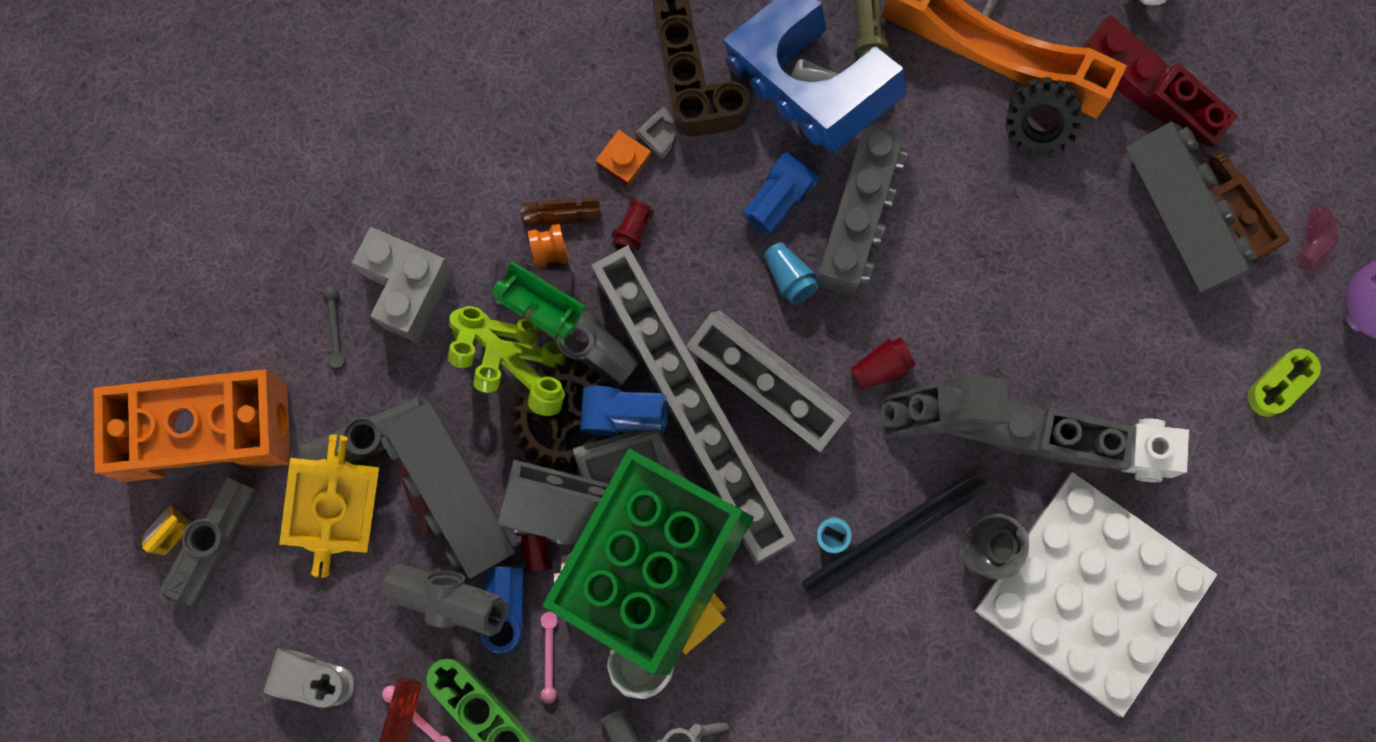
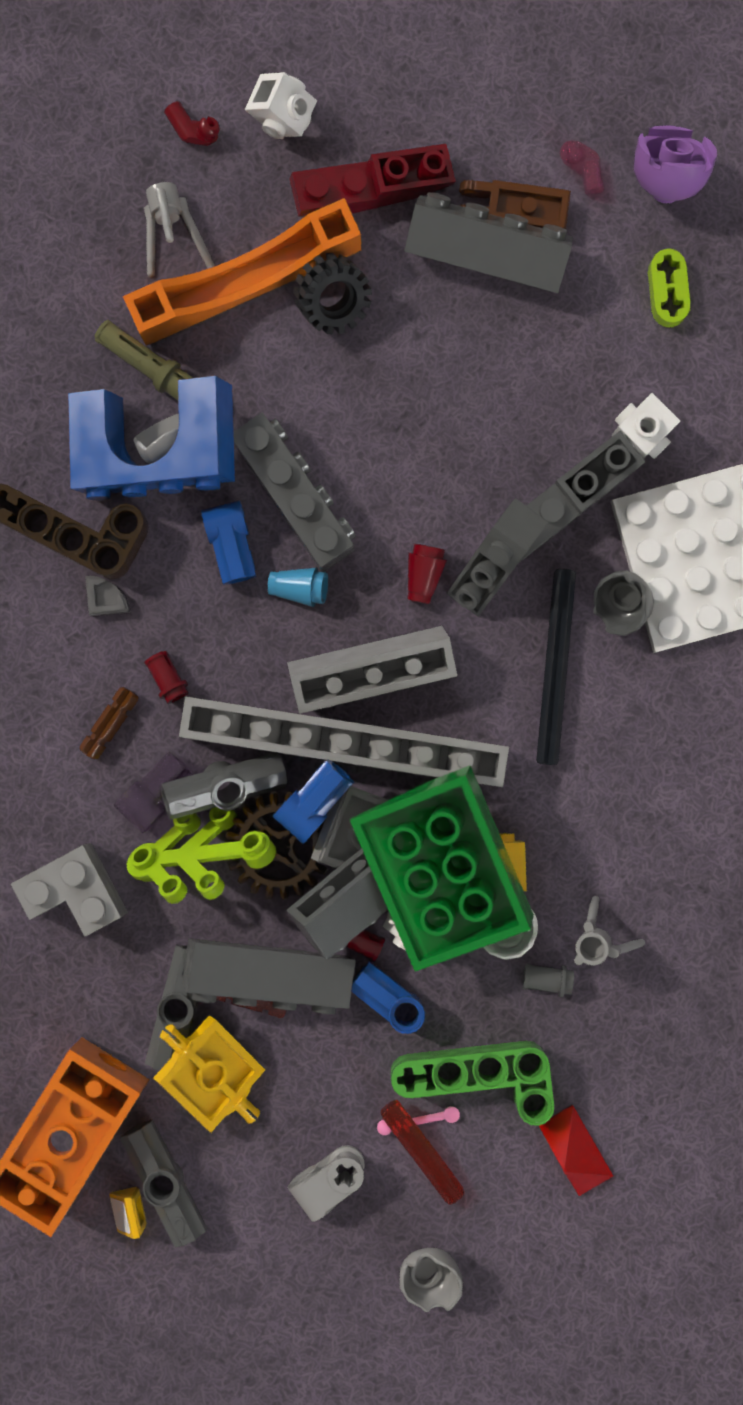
camera: 60 degrees left, 10 degrees up
dark grey hinge [323,286,346,369] -> none
dark grey piece [382,563,509,636] -> none
green hinge [491,261,585,339] -> none
orange wheel [528,224,569,271] -> none
bright pink hinge [540,612,558,704] -> none
orange plate [595,130,652,187] -> none
medium azure hinge [817,517,852,553] -> none

